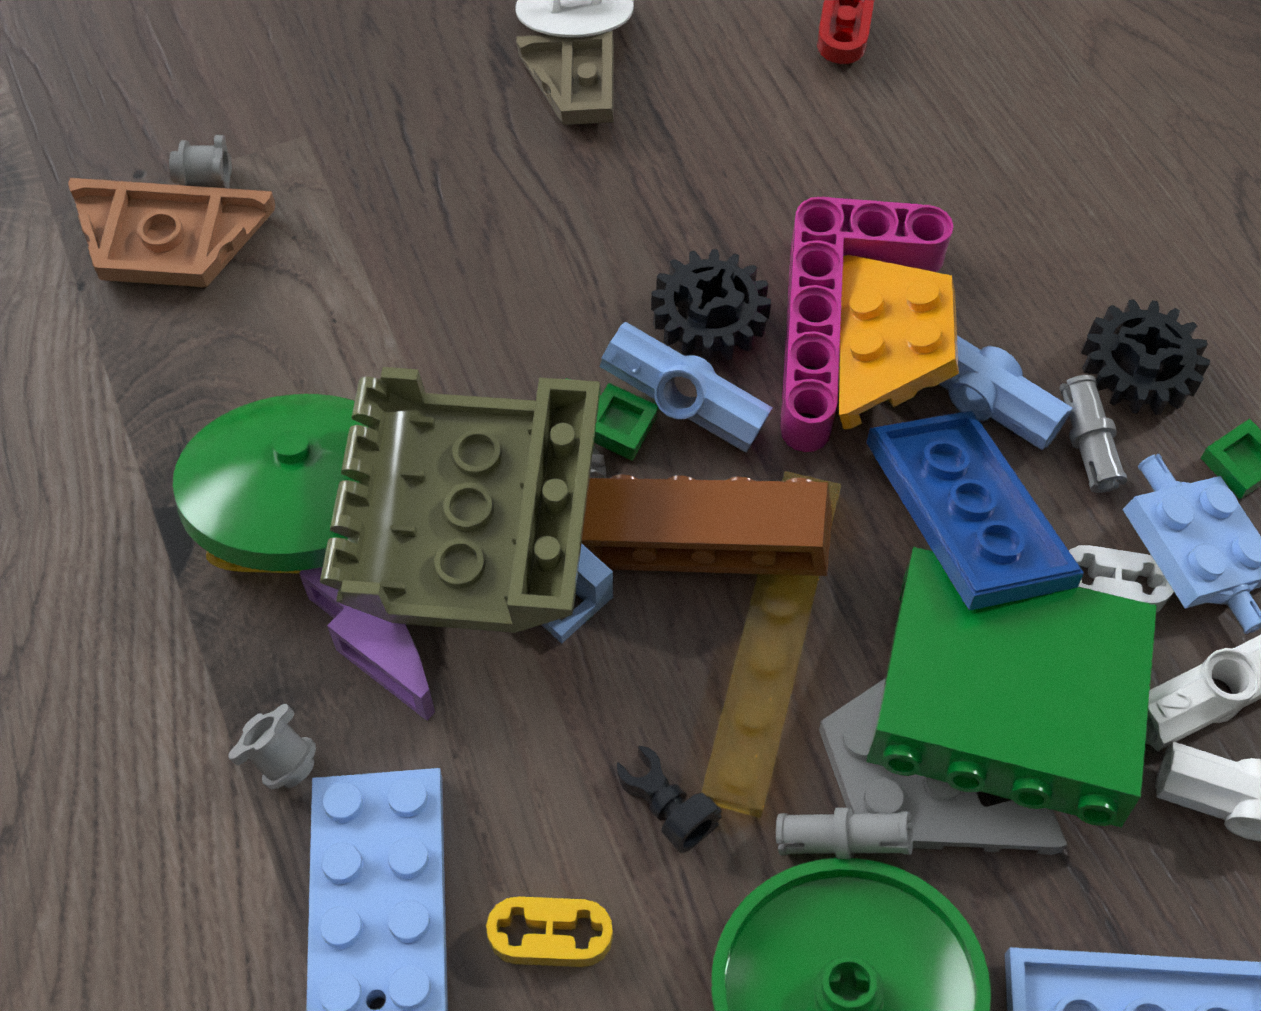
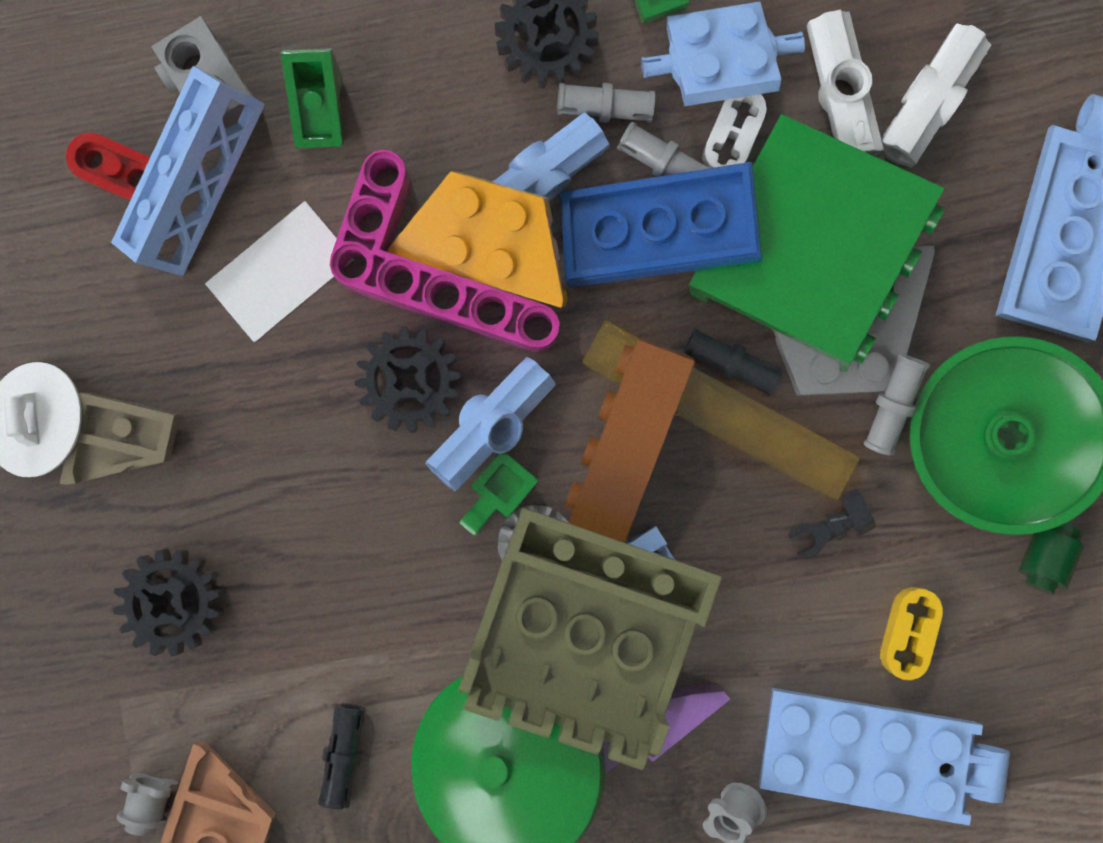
camera: 75 degrees left, 25 degrees up
none -> light blue fence [111,66,265,276]
none -> black gear [113,549,225,657]
none -> light grey brick [151,16,263,129]
none -> white sticker [205,201,354,343]
none -> green slope [281,48,345,148]
none -> black pin [318,703,366,810]
none -> light grey pin [617,122,709,177]
none -> black pin [683,328,783,396]

